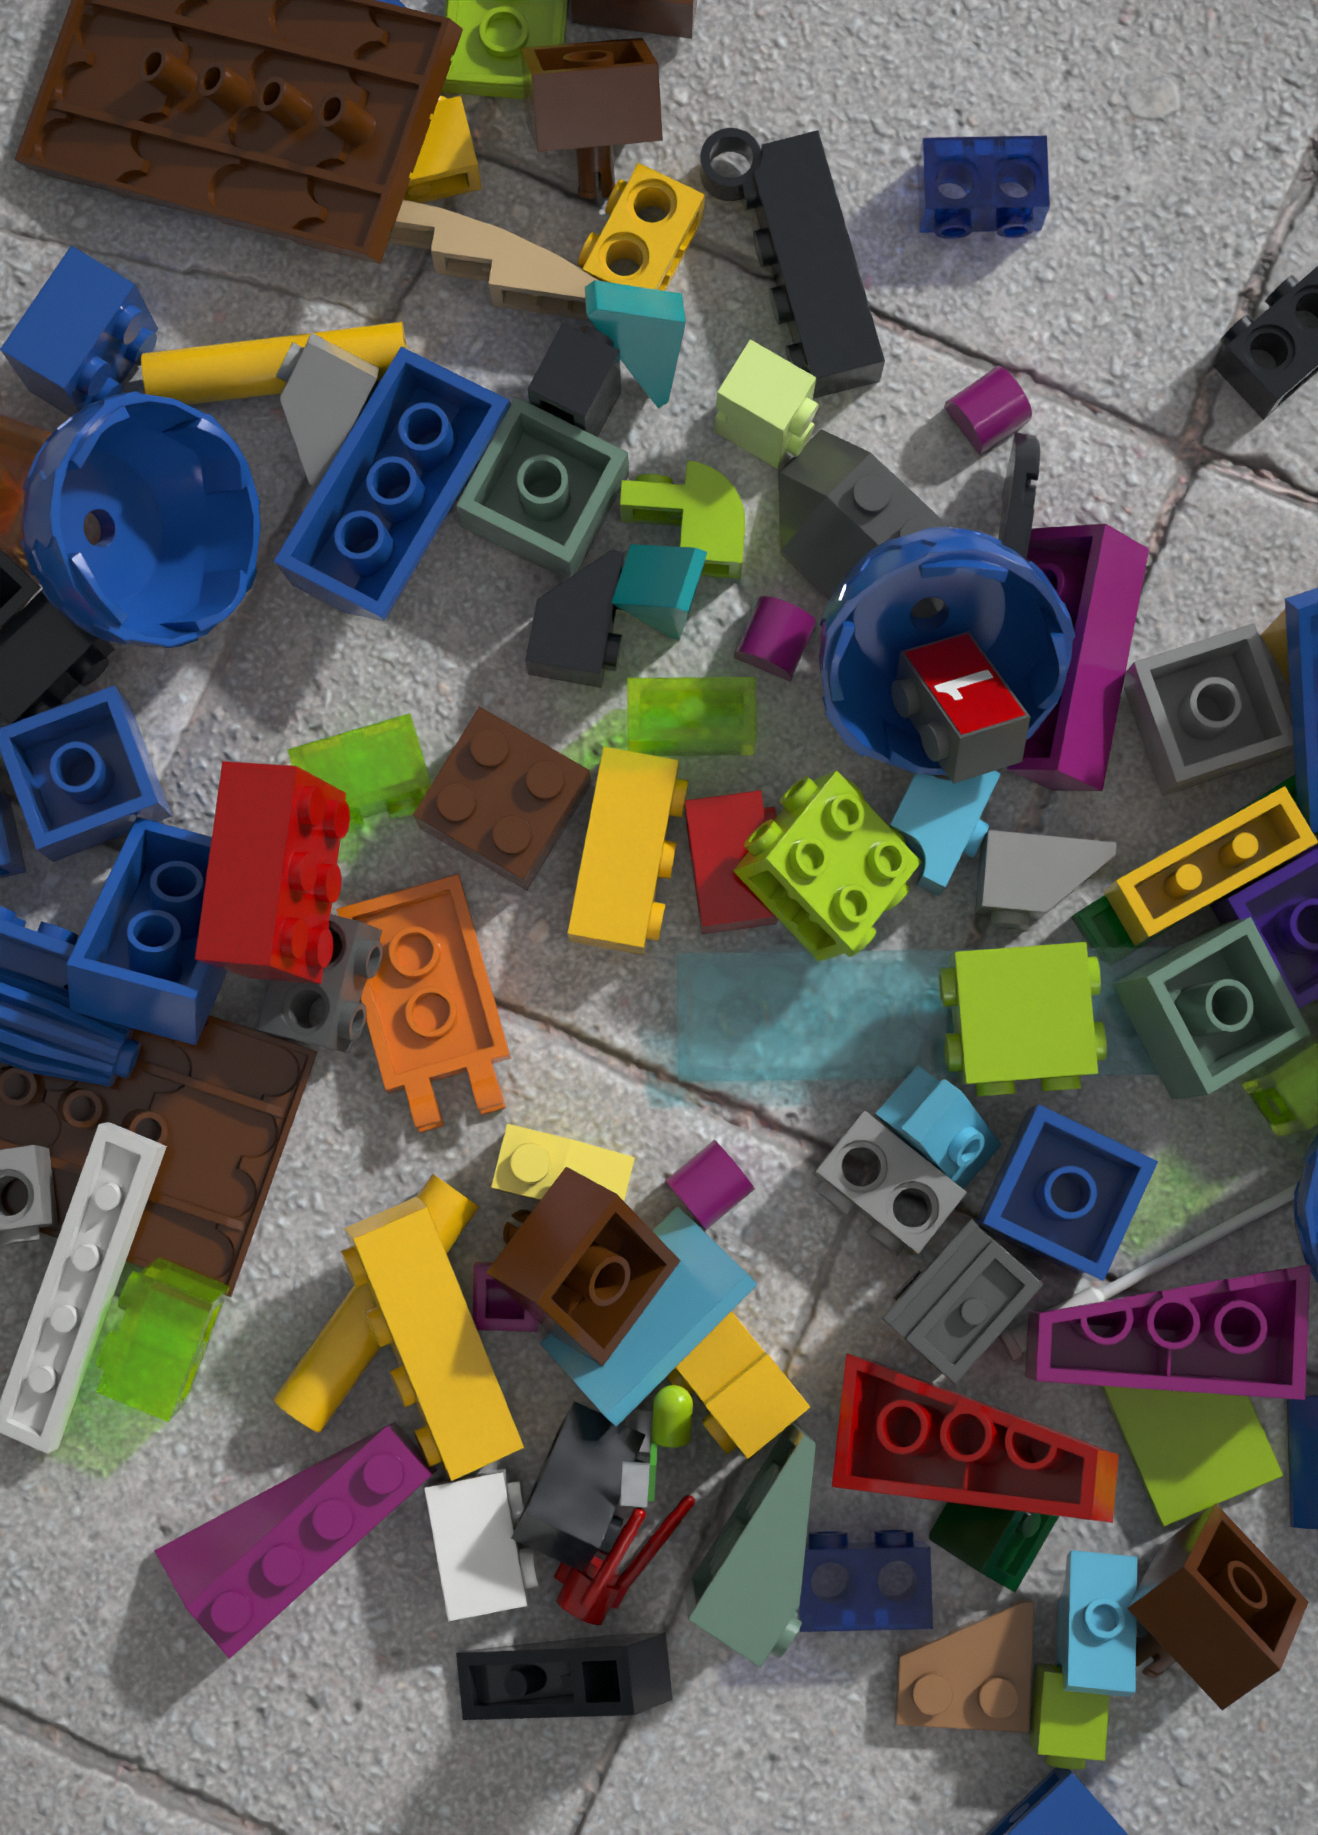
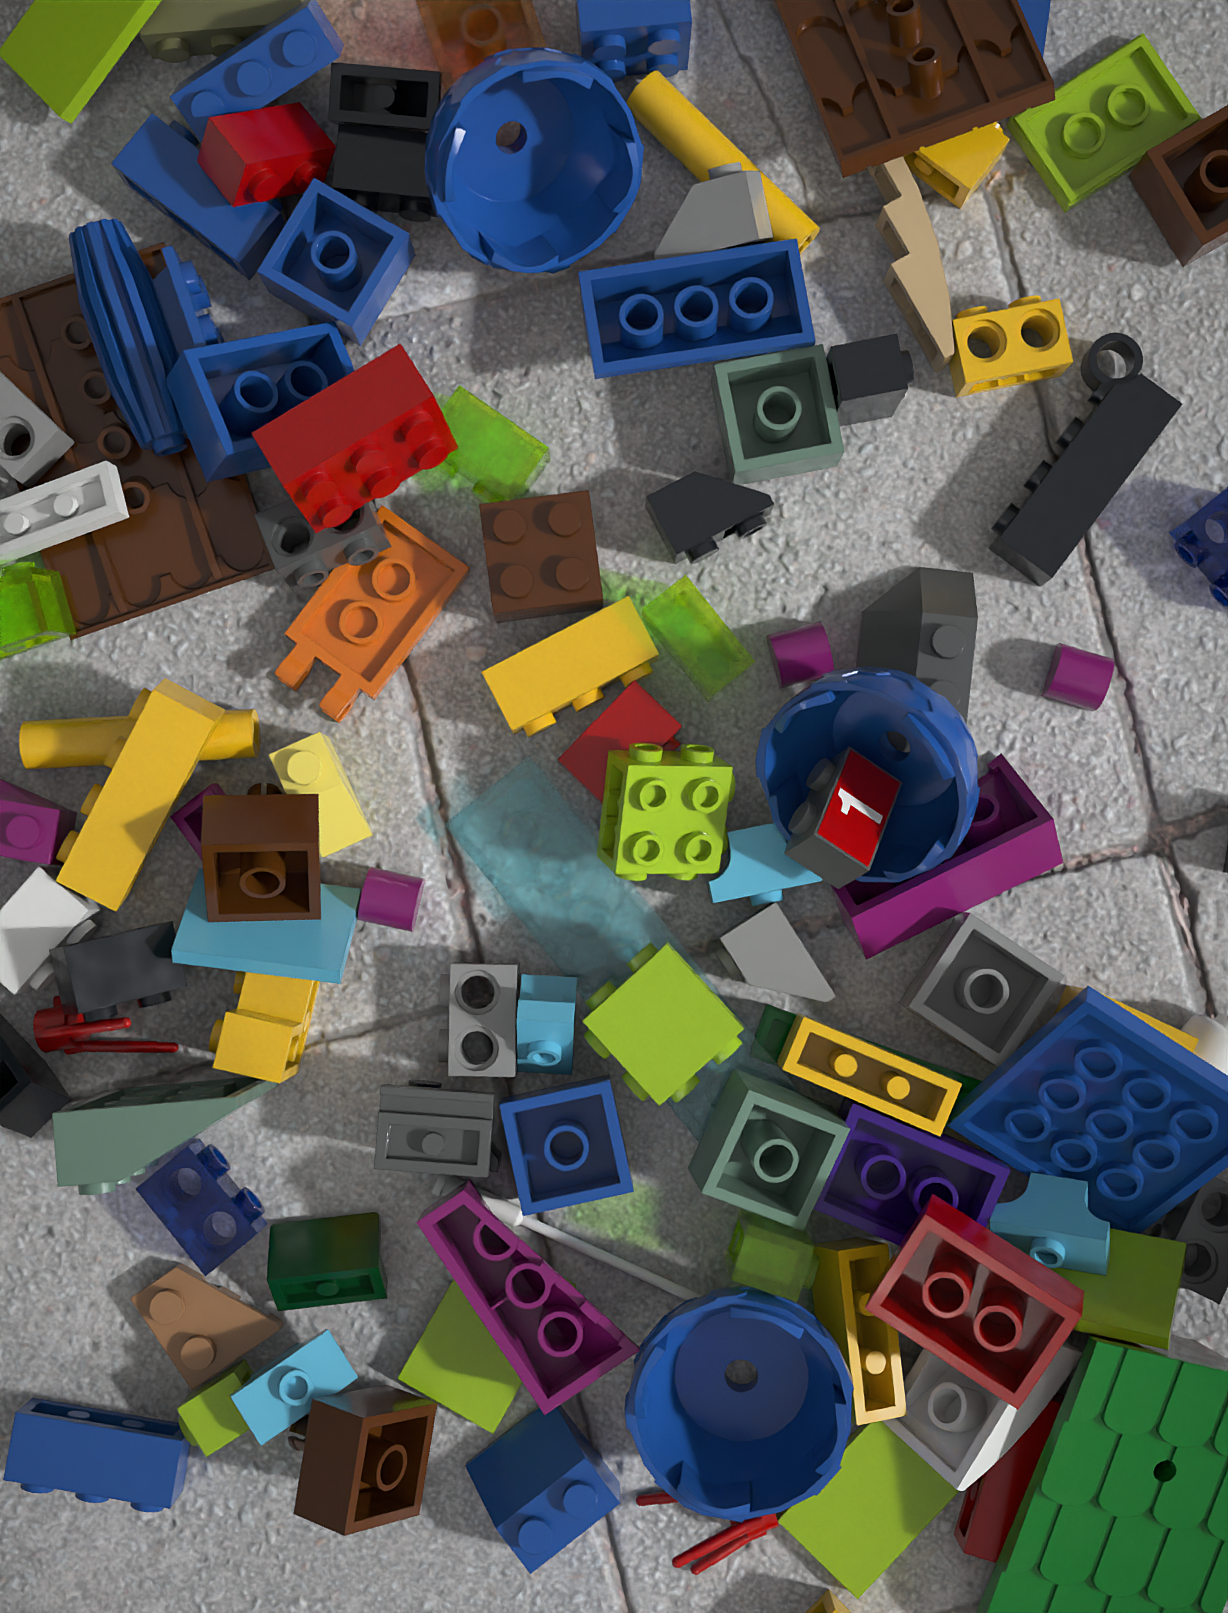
camera: 50 degrees right, 5 degrees up
reddish brown brick [520,37,663,199] -> none
teal slope [584,280,686,409] -> none
teal slope [611,544,707,640] -> none
lime brick [620,460,745,579] -> none
piece [620,1385,693,1507] -> none
yellowish green brick [714,339,819,469] -> none
red wedge [832,1353,1119,1523] -> none
black tile [998,432,1040,560] -> none

